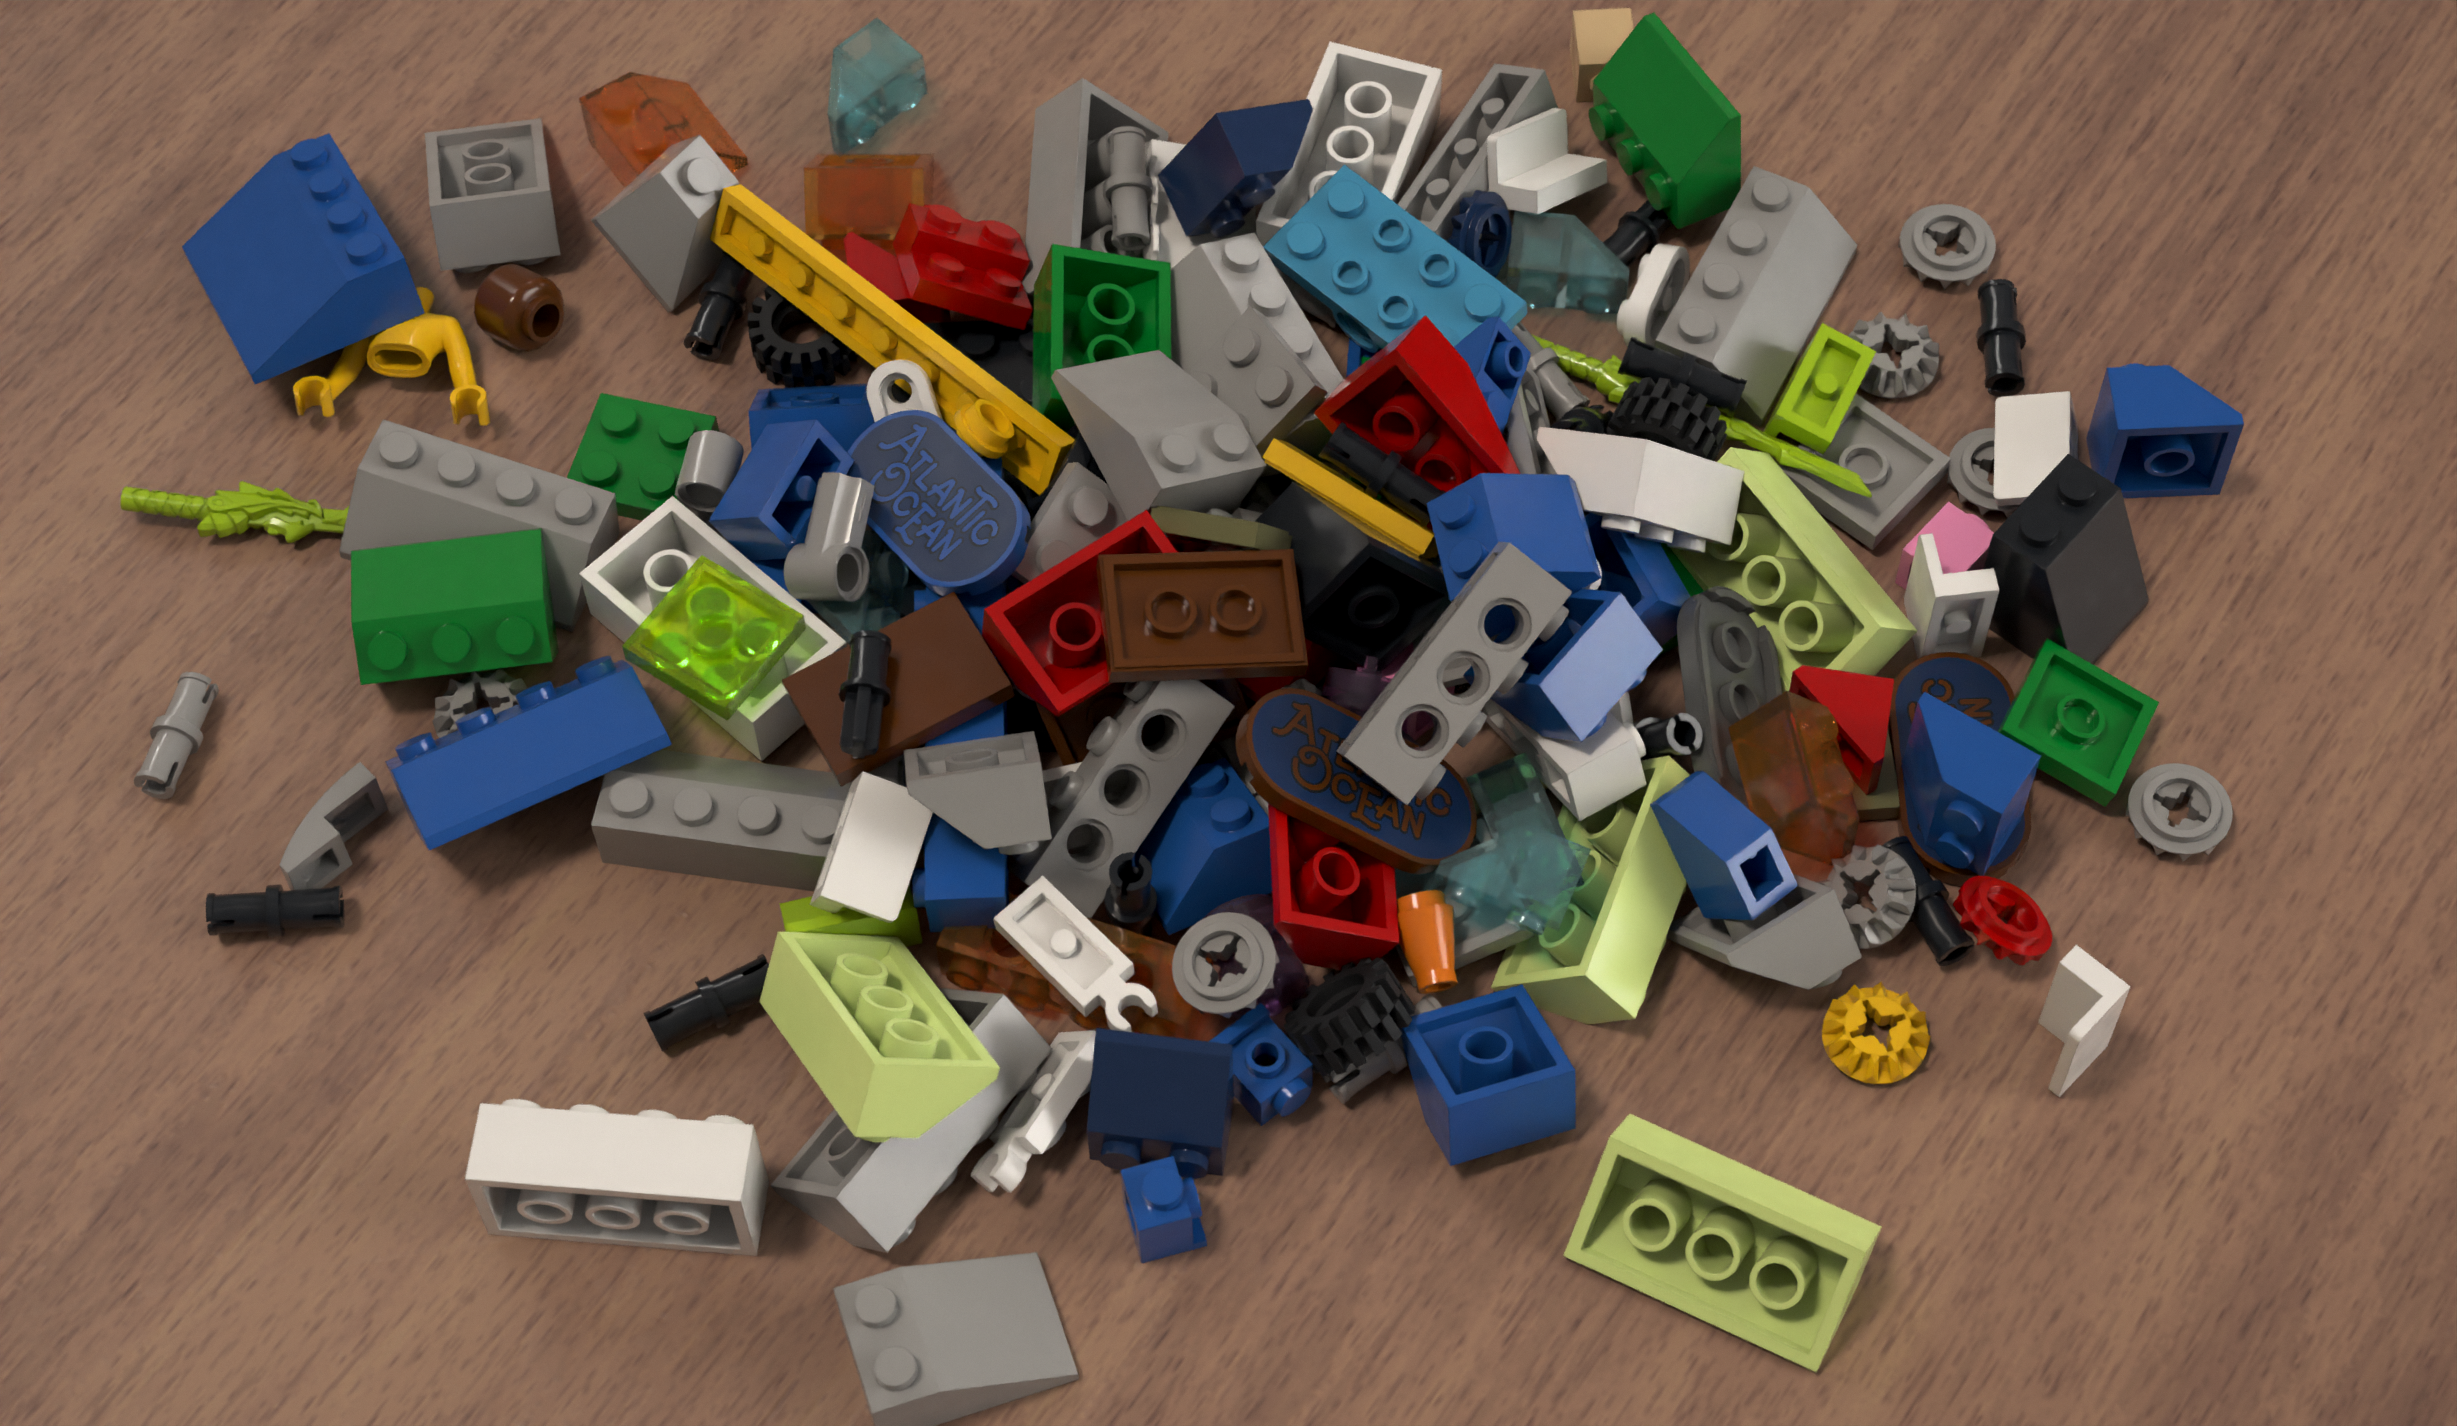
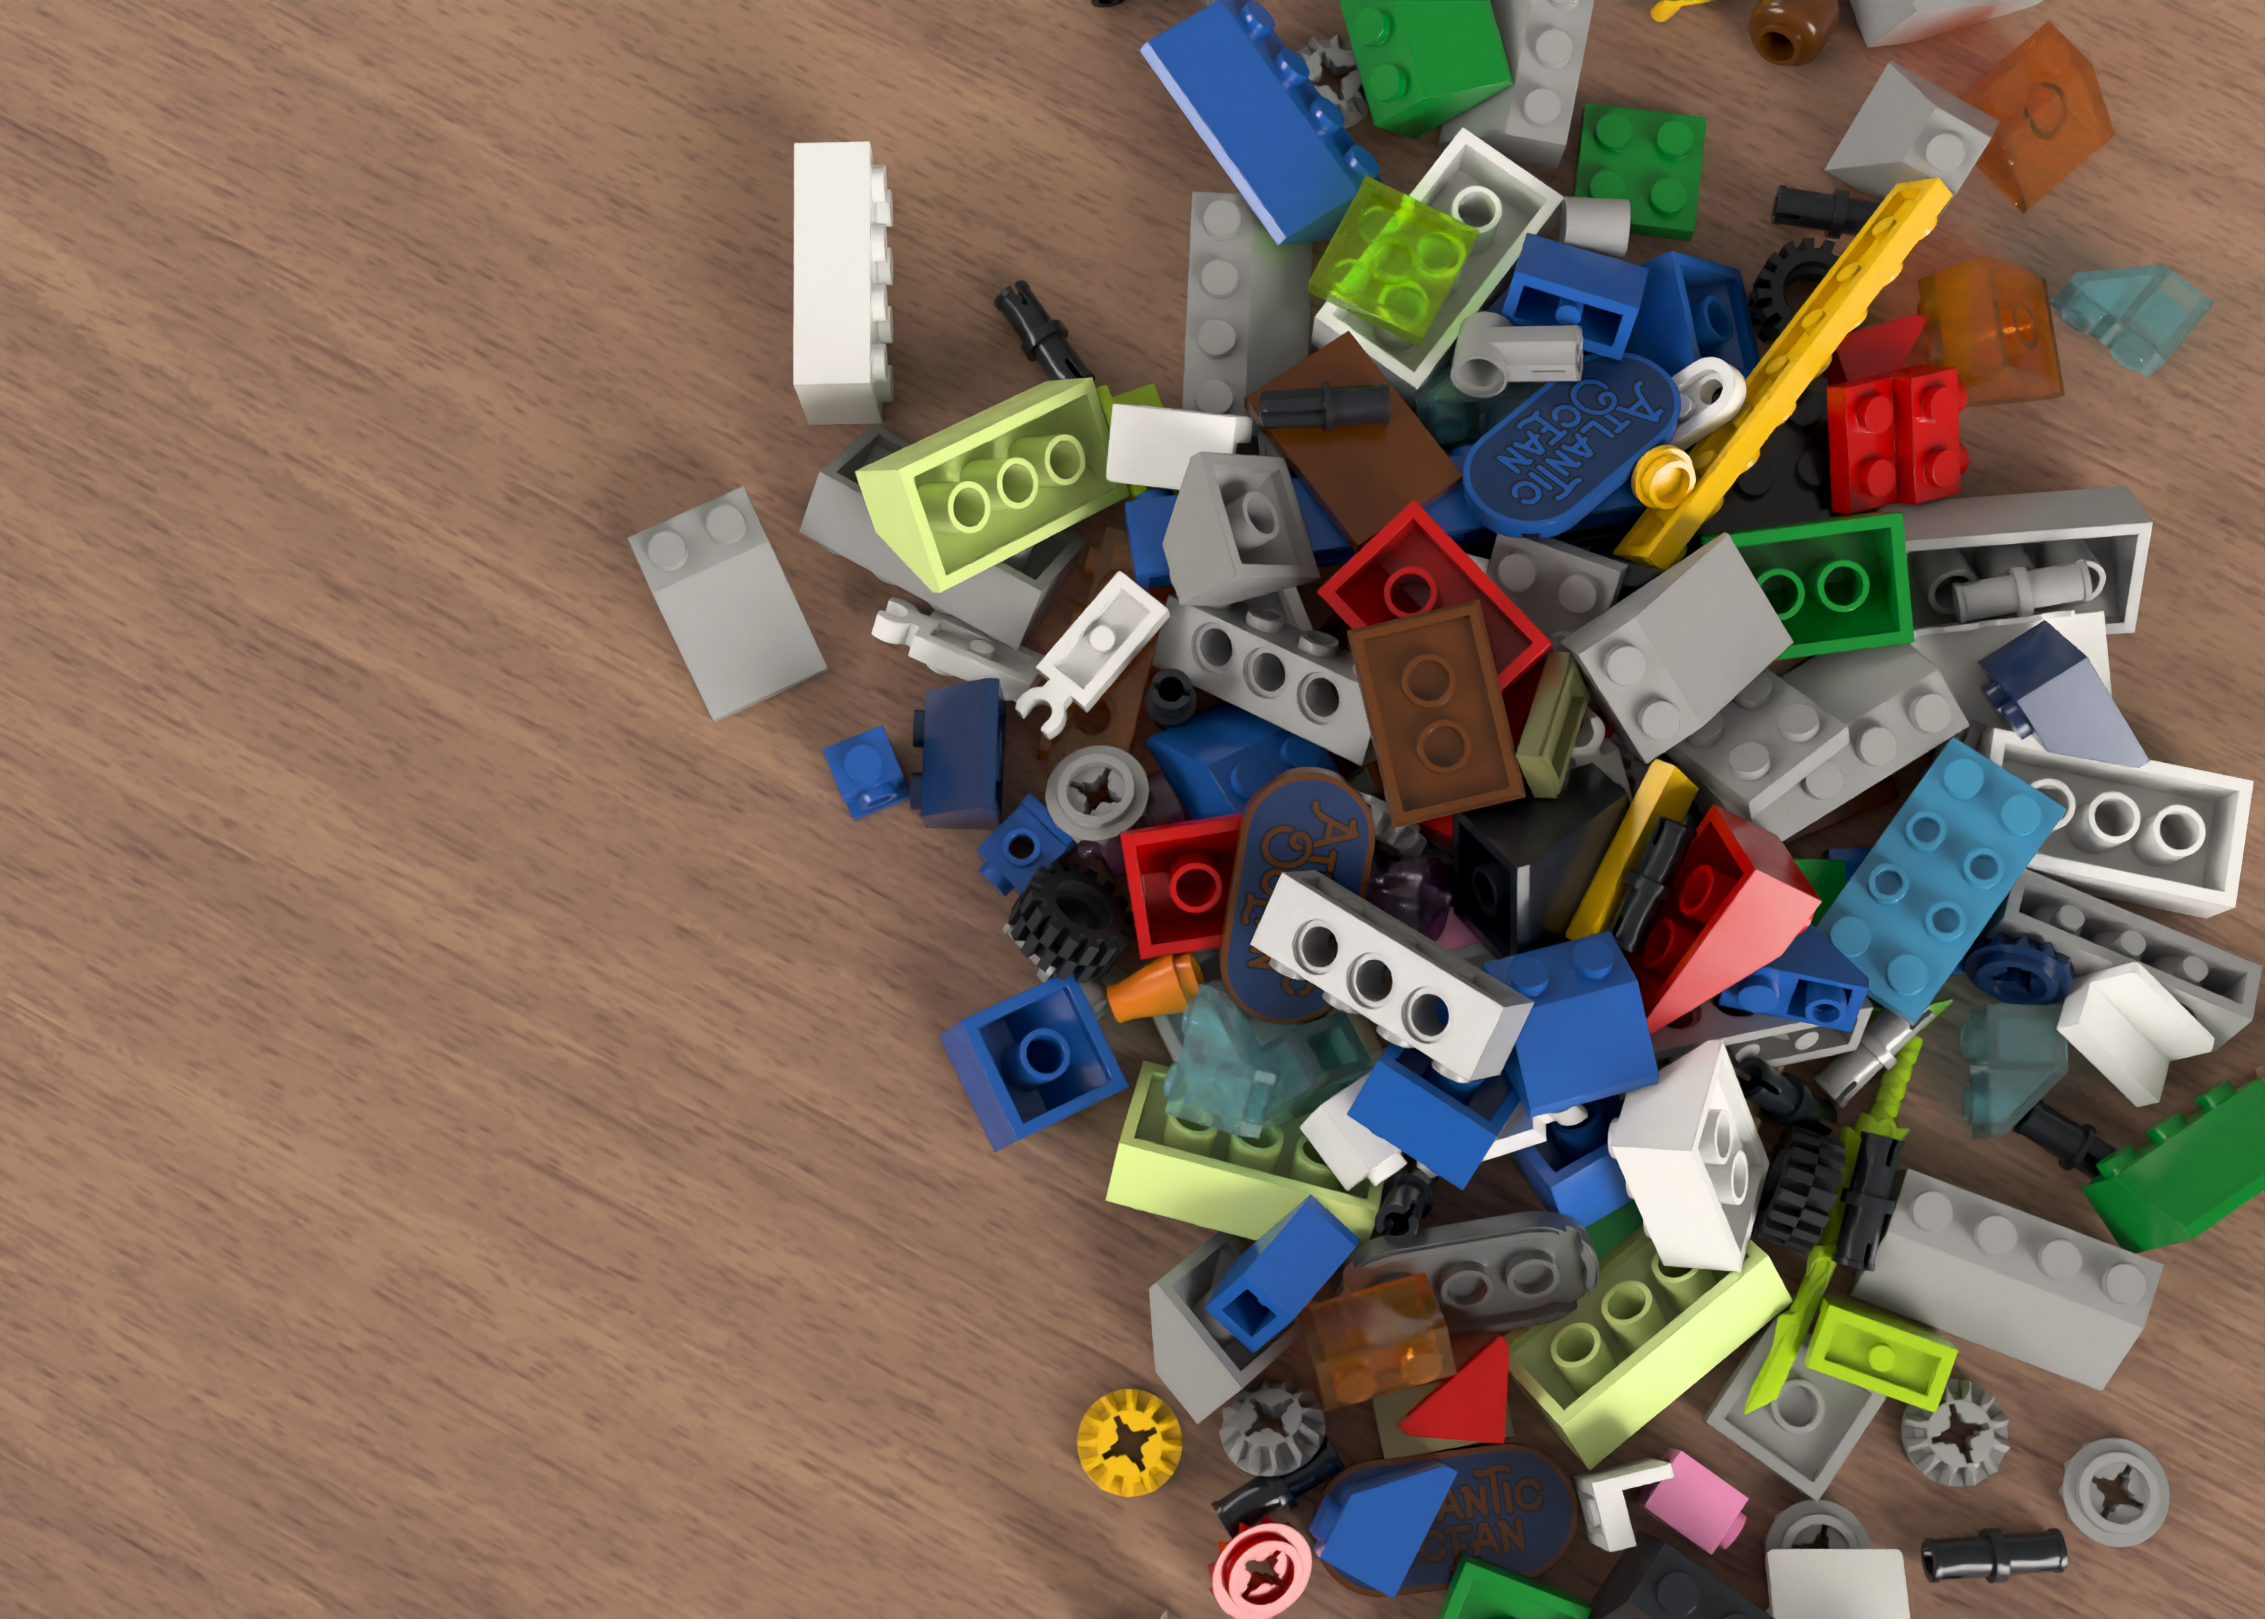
camera: 85 degrees right, 20 degrees up
yellowish green slope [1563,1114,1882,1372] -> none
white plate [1617,244,1690,347] -> none

